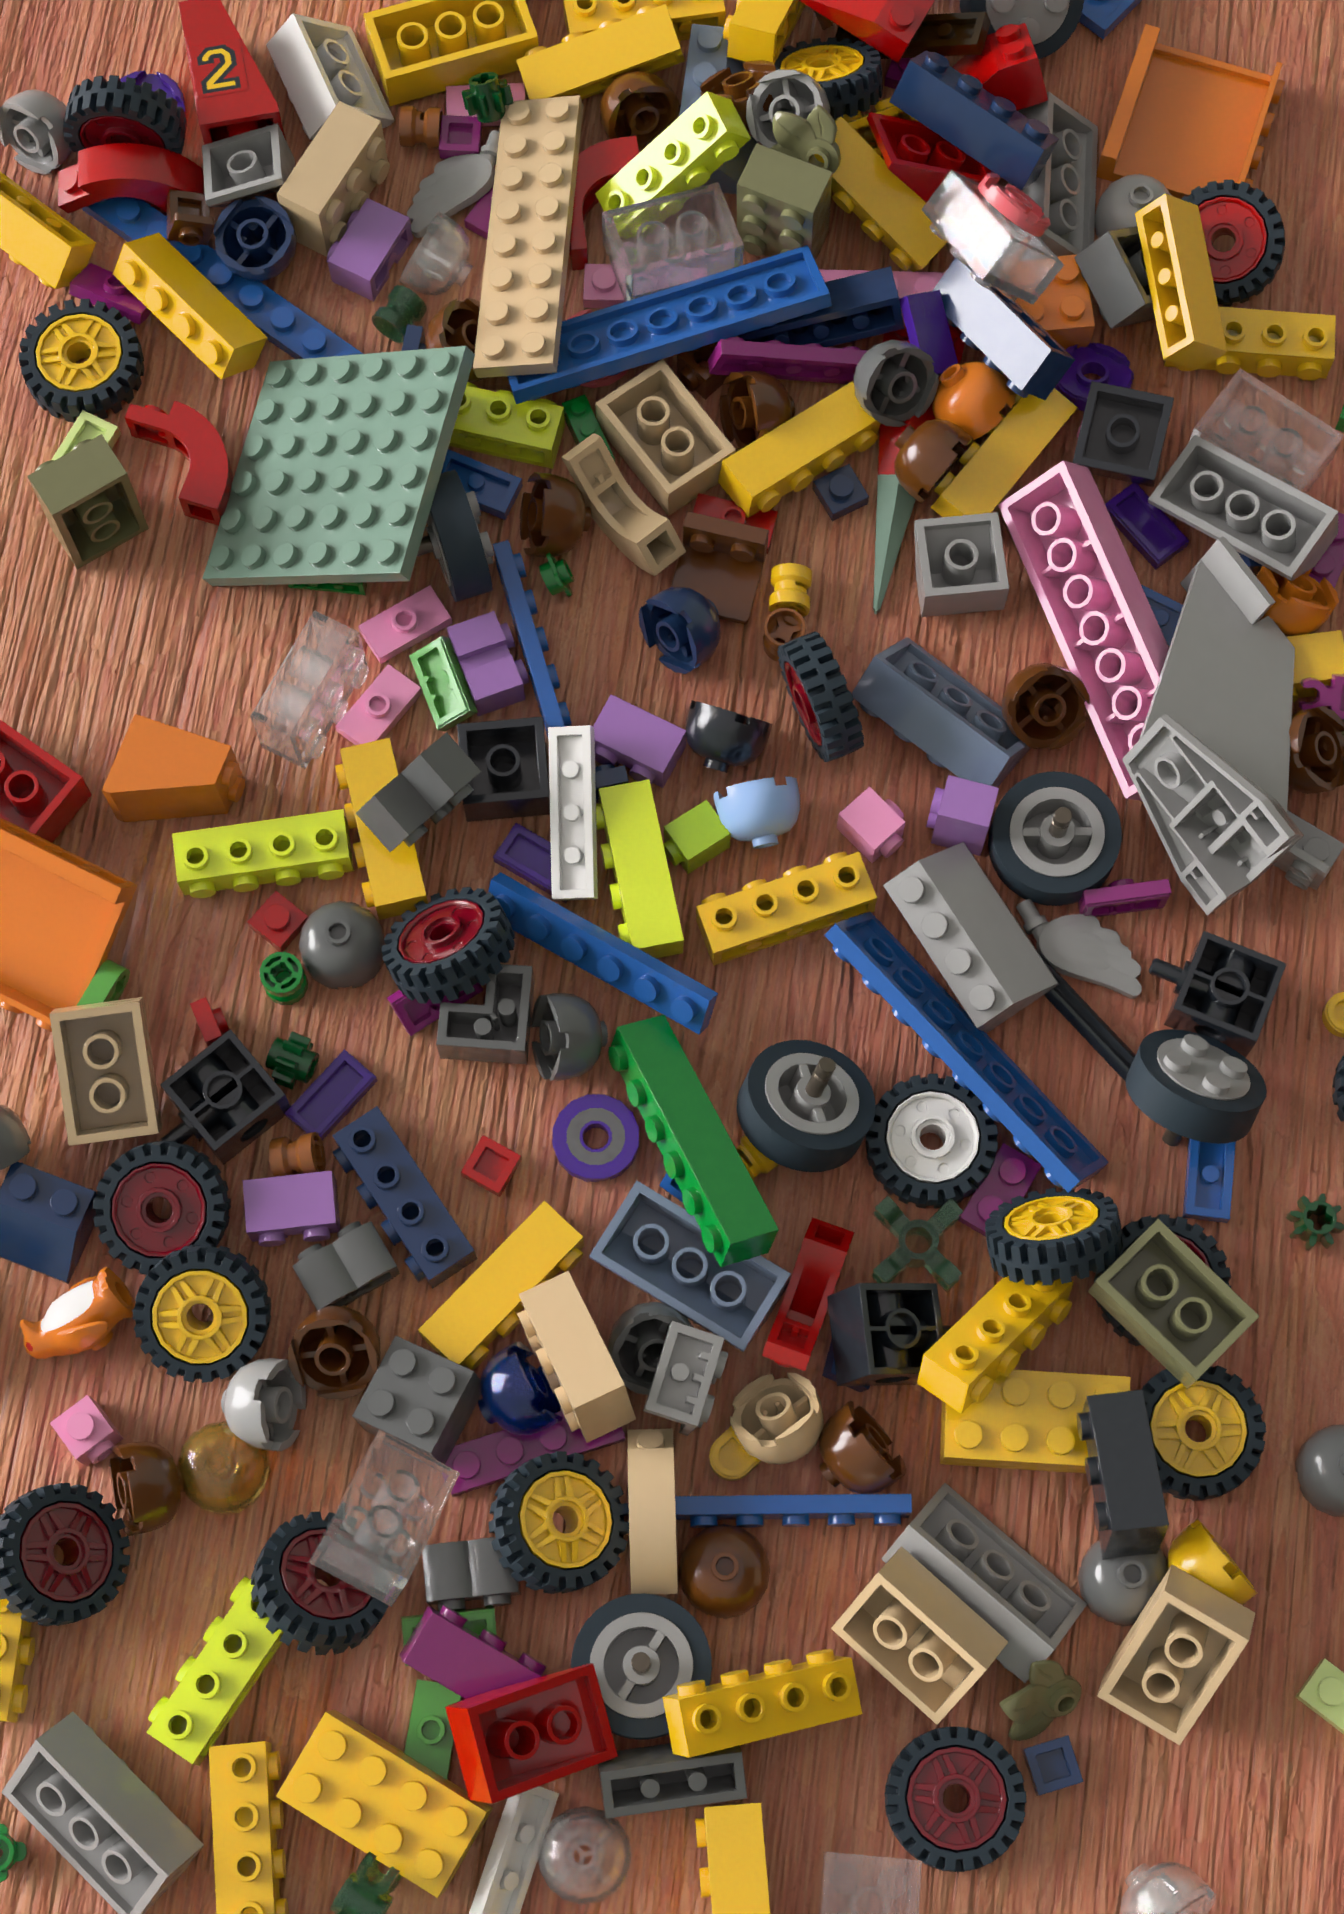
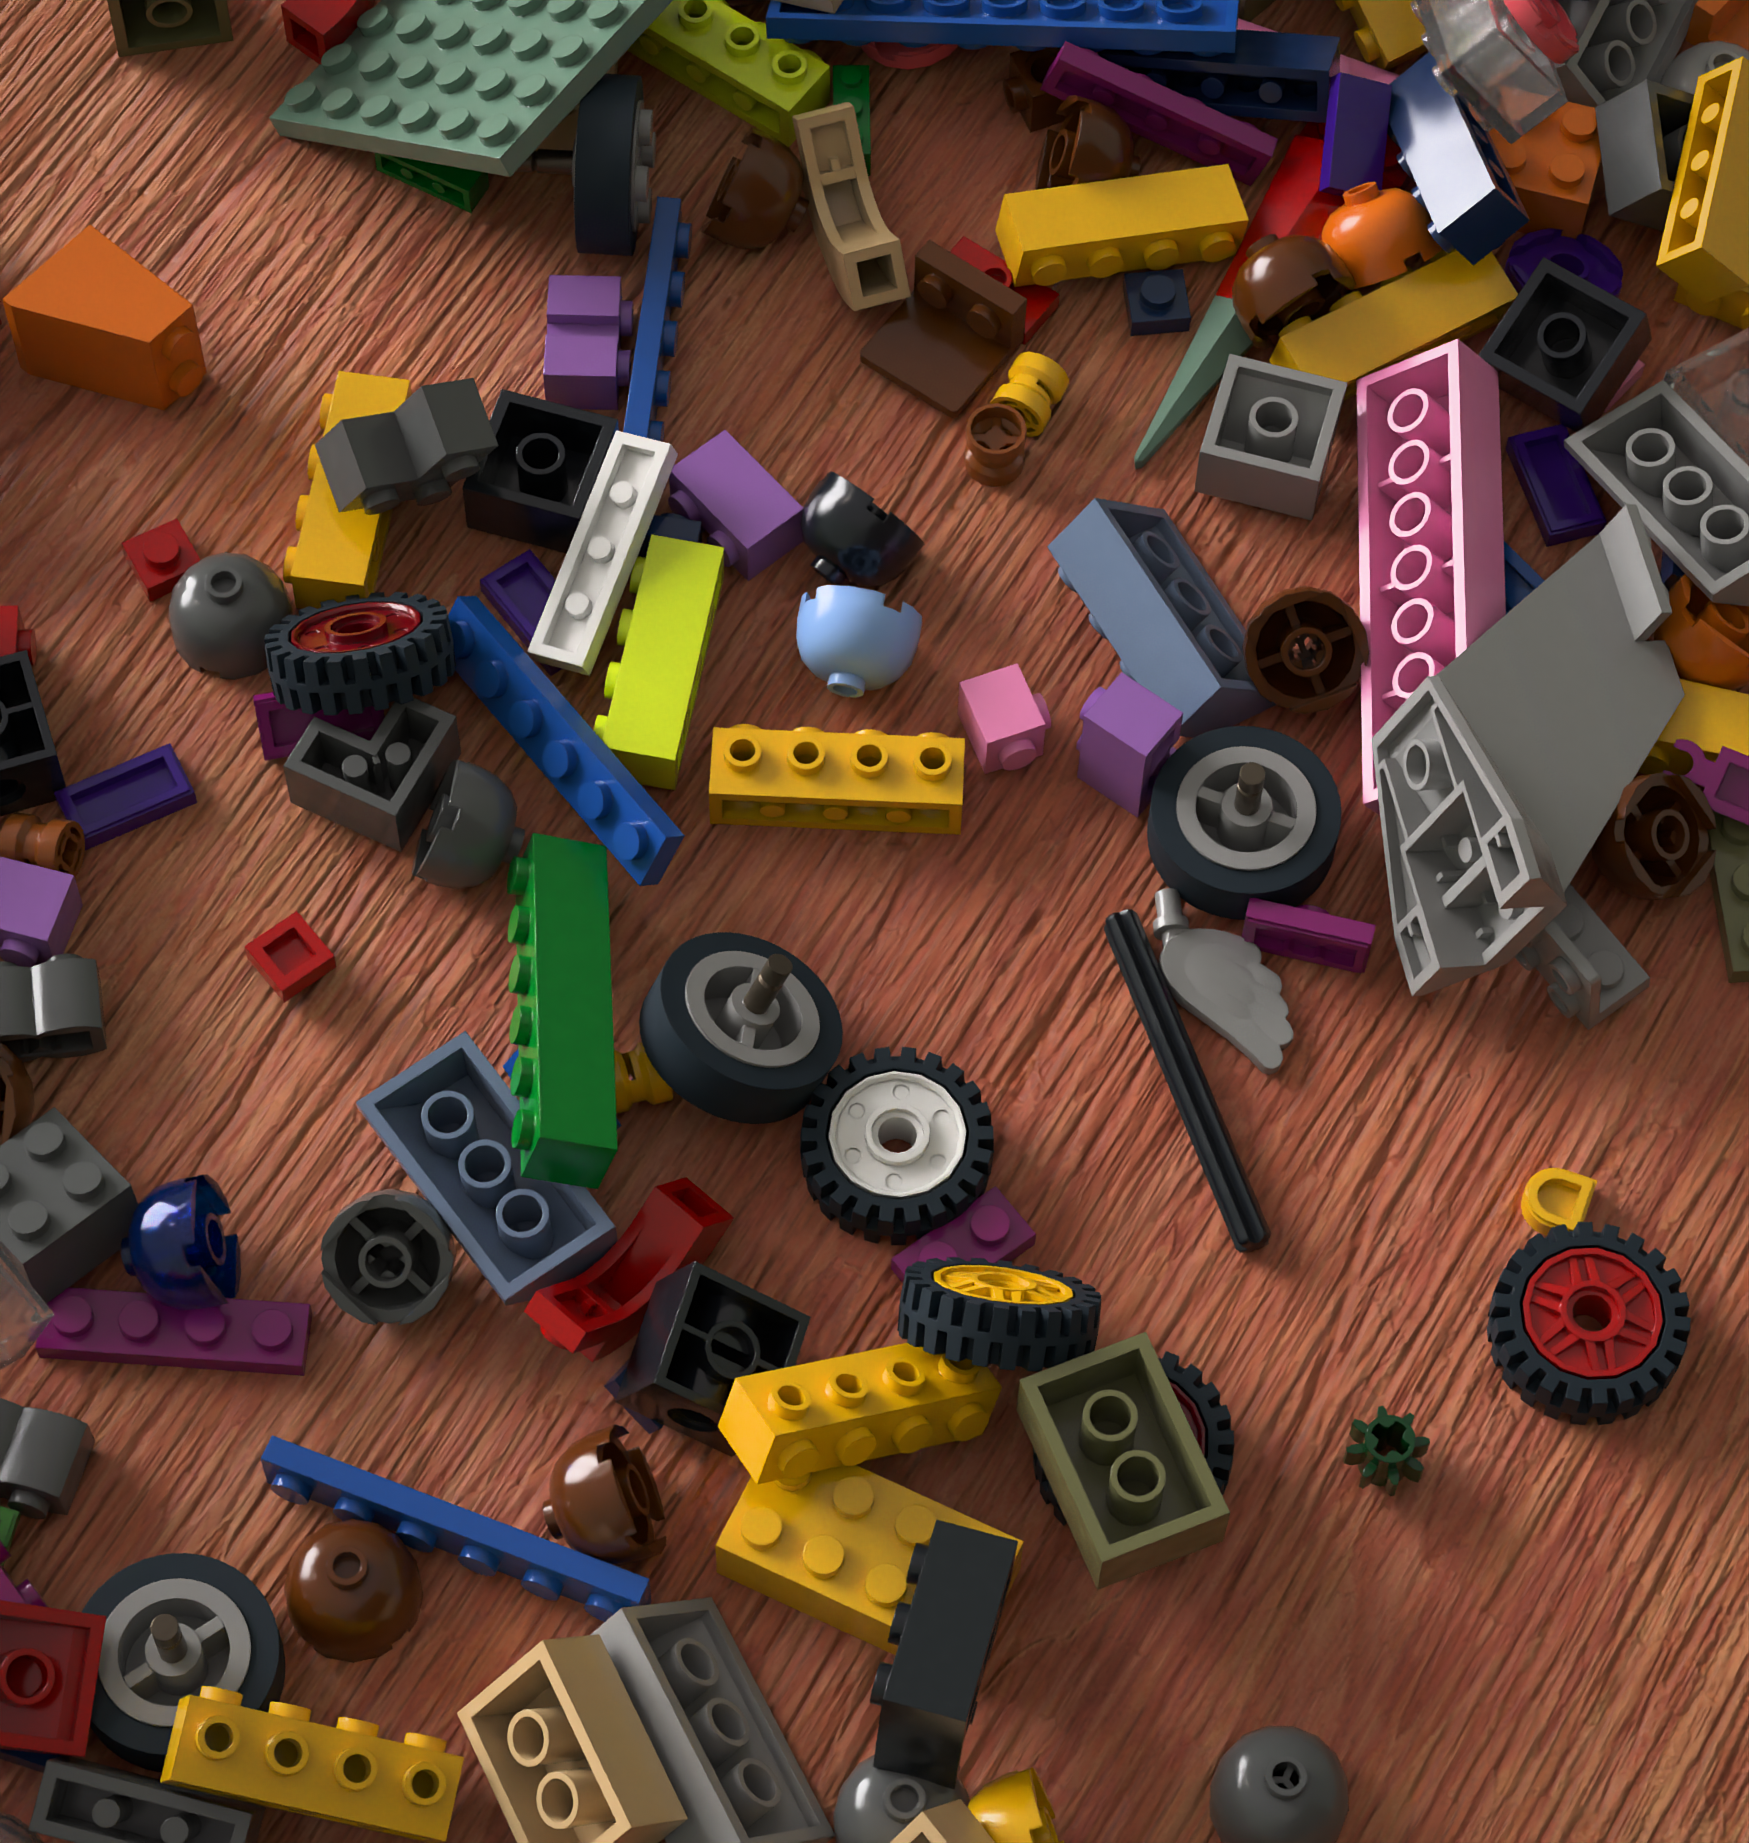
camera: 20 degrees right, 10 degrees down
neon yellow brick [172,809,354,898] -> none
clear brick [250,610,369,769] -> none
green wheel [259,952,308,1005] -> none
dark green gear [265,1031,319,1090] -> none
dark blue brick [332,1106,477,1289] -> none
bright pink plate [335,664,422,745] -> none
bright pink plate [358,585,452,664] -> none
bright green plate [409,636,478,731] -> none
yellow brick [418,1201,584,1370] -> none
blue plate [441,449,523,520] -> none
wheel [488,1451,629,1594] -> none
tan brick [517,1271,636,1443] -> none
green plate [539,552,574,597] -> none
dark purple tile [552,1094,639,1182] -> none
tan brick [596,359,736,516] -> none
tan arch [627,1428,678,1595] -> none
dark blue cylinder [639,587,721,674] -> none
light grey bracket [643,1321,728,1436] -> none
lime brick [663,799,731,874] -> none
yellow tile [709,1426,761,1481] -> none
tan cylinder [730,1372,824,1465] -> none
black wheel [777,632,864,762] -> none
blue plate [824,911,1109,1193] -> none
dark grey cylinder [854,340,939,427] -> none
clear green pin [871,1196,963,1292] -> none
light grey slope [883,842,1059,1033] -> none
black wheel [1126,1029,1267,1147] -> none
wheel [1141,1365,1266,1501] -> none
black piece [1149,931,1287,1058] -> none
blue plate [1182,1138,1236,1223] -> none

